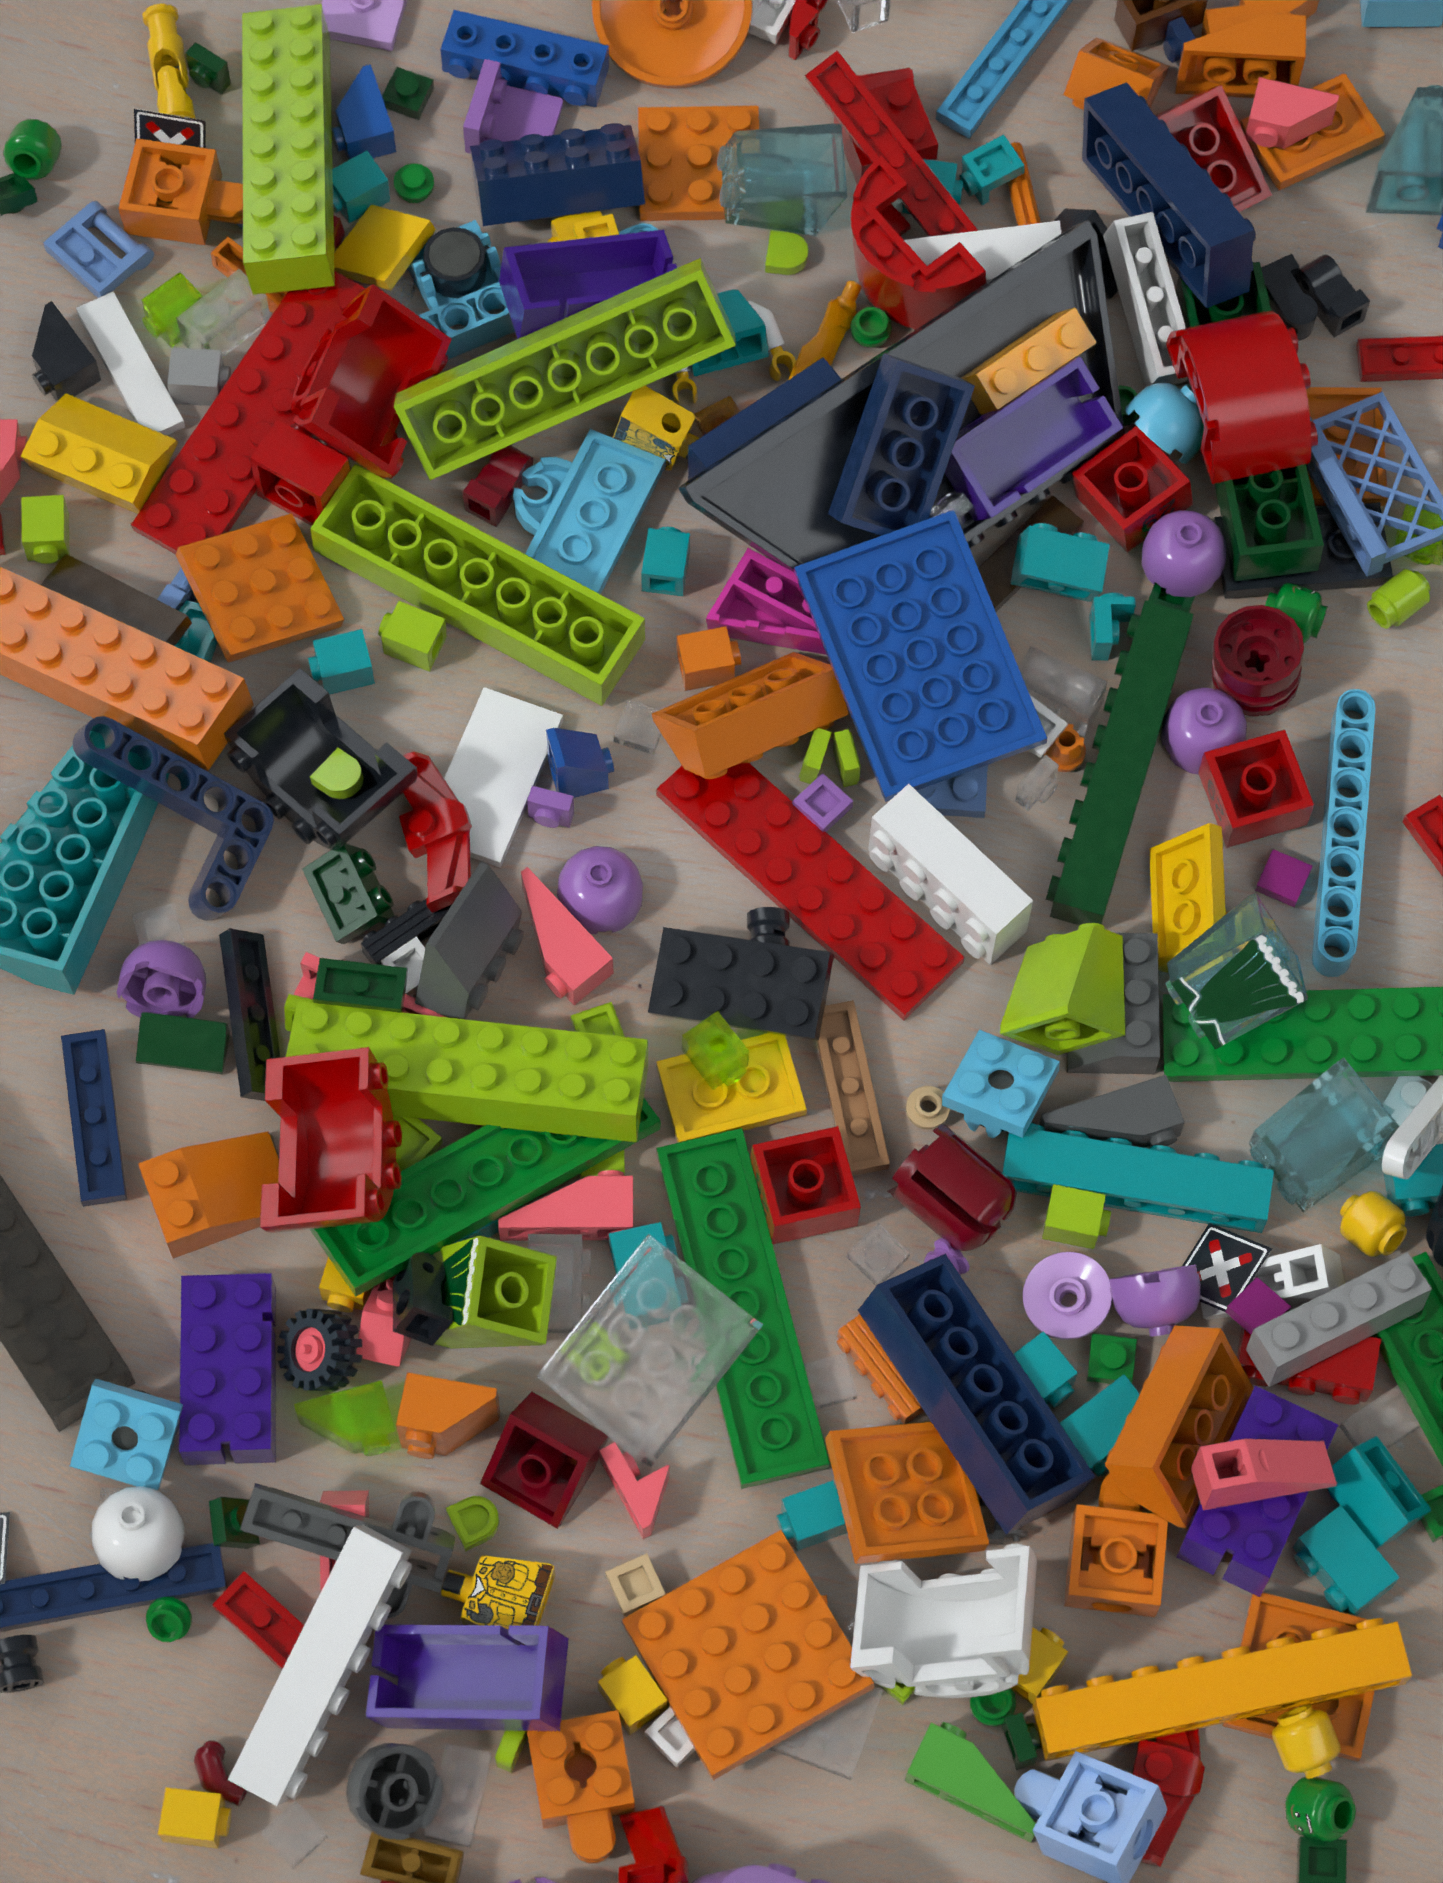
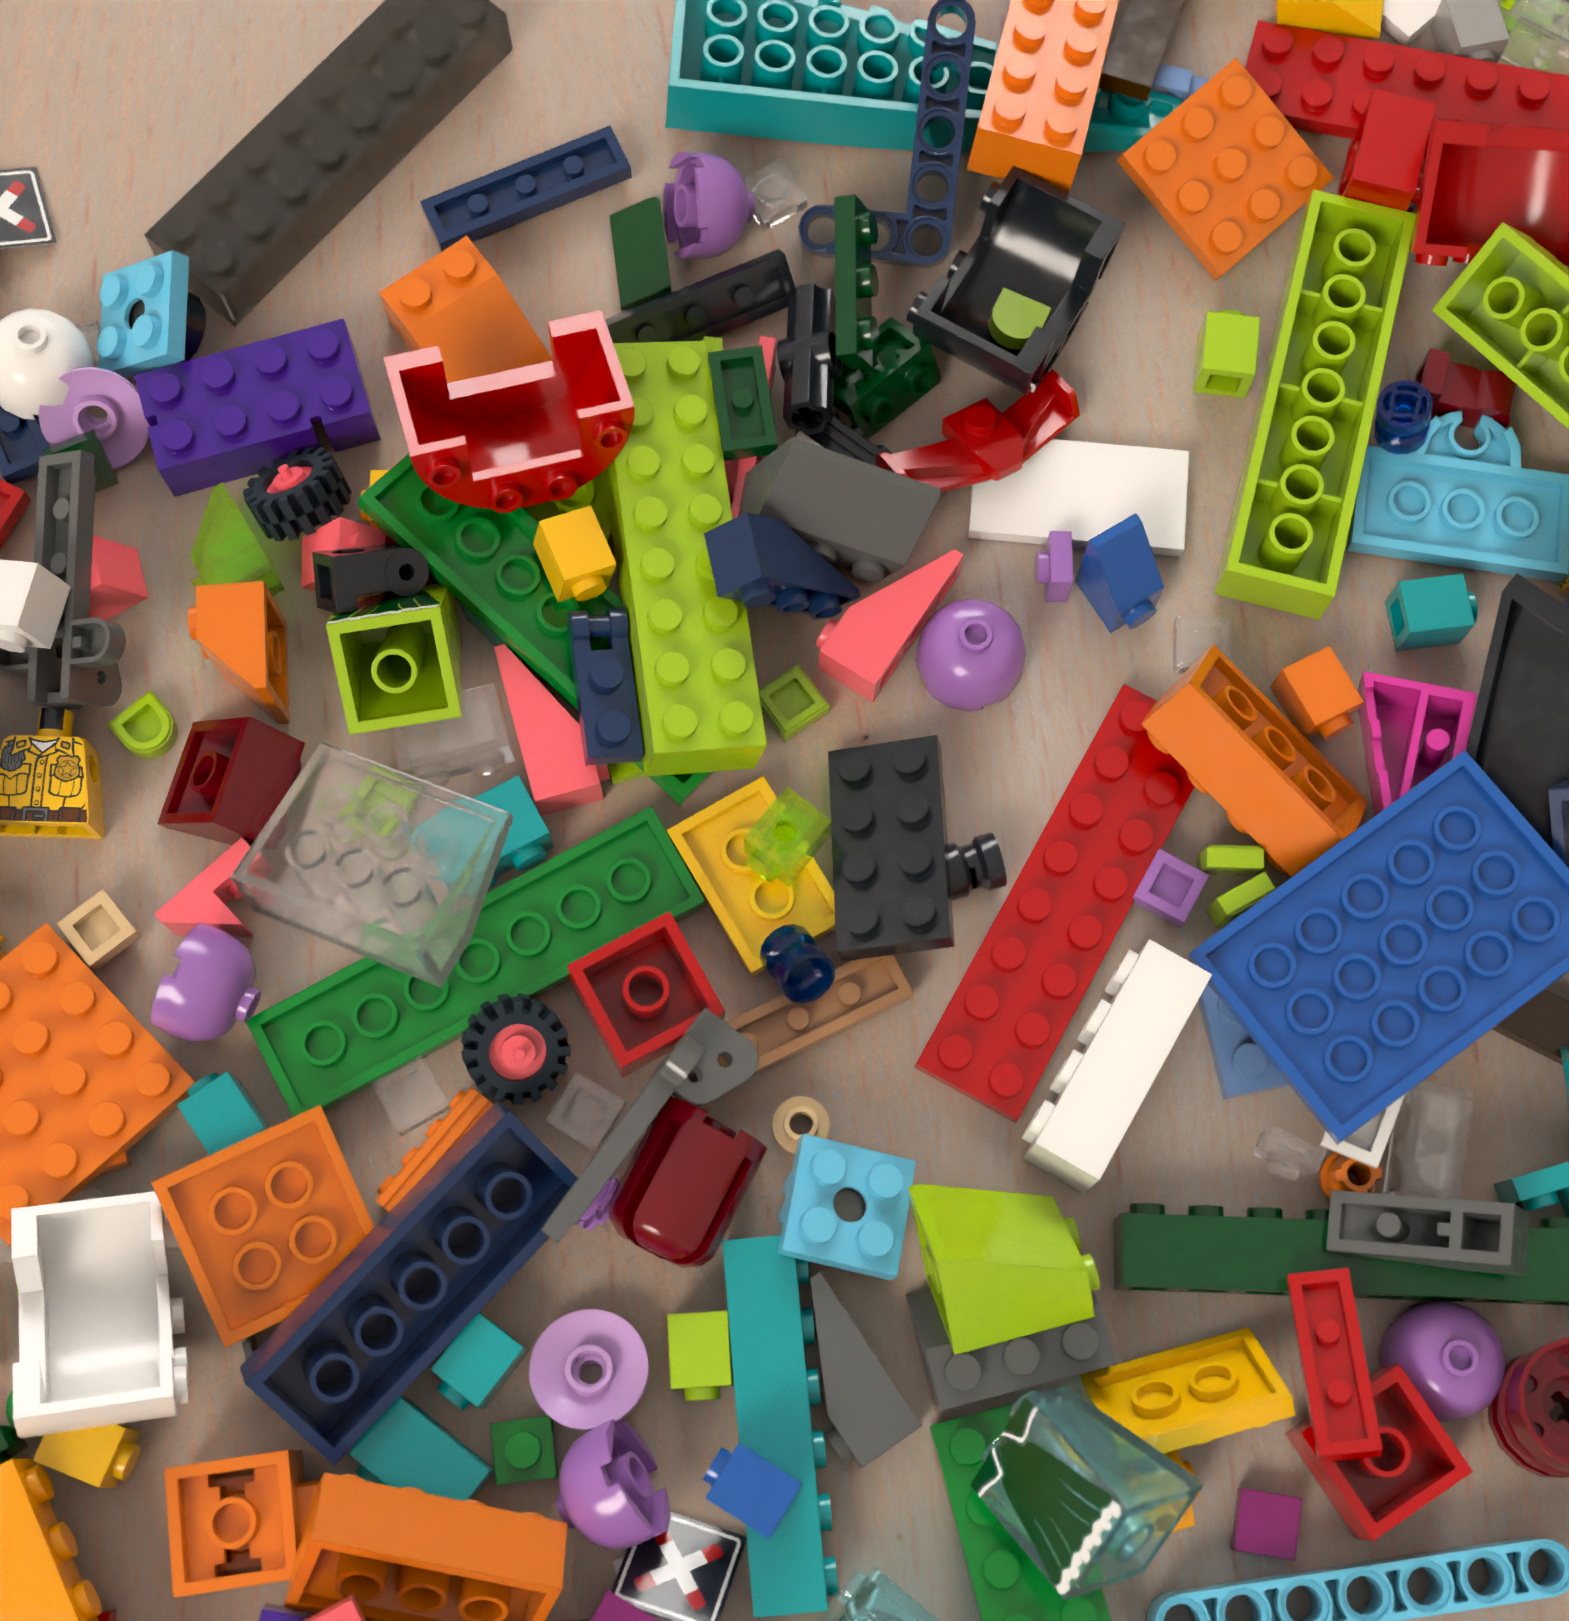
camera: 75 degrees right, 5 degrees up
teal brick [308,629,375,695] -> none
none -> lavender dish [39,367,150,469]
none -> medium lavender cylinder [150,922,261,1041]
none -> black wheel [461,993,570,1105]
none -> yellow brick [533,505,617,602]
none -> dark grey piece [540,1008,759,1243]
none -> dark blue plate [567,608,644,766]
none -> blue brick [702,1443,802,1540]
none -> dark blue slope [704,512,861,620]
none -> clear blue wheel [760,924,835,1003]
none -> black piece [777,283,843,435]
none -> dark green plate [834,194,879,369]
none -> red plate [1287,1268,1383,1462]
none -> dark grey slope [1326,1190,1529,1276]
none -> clear blue wheel [1374,380,1433,455]

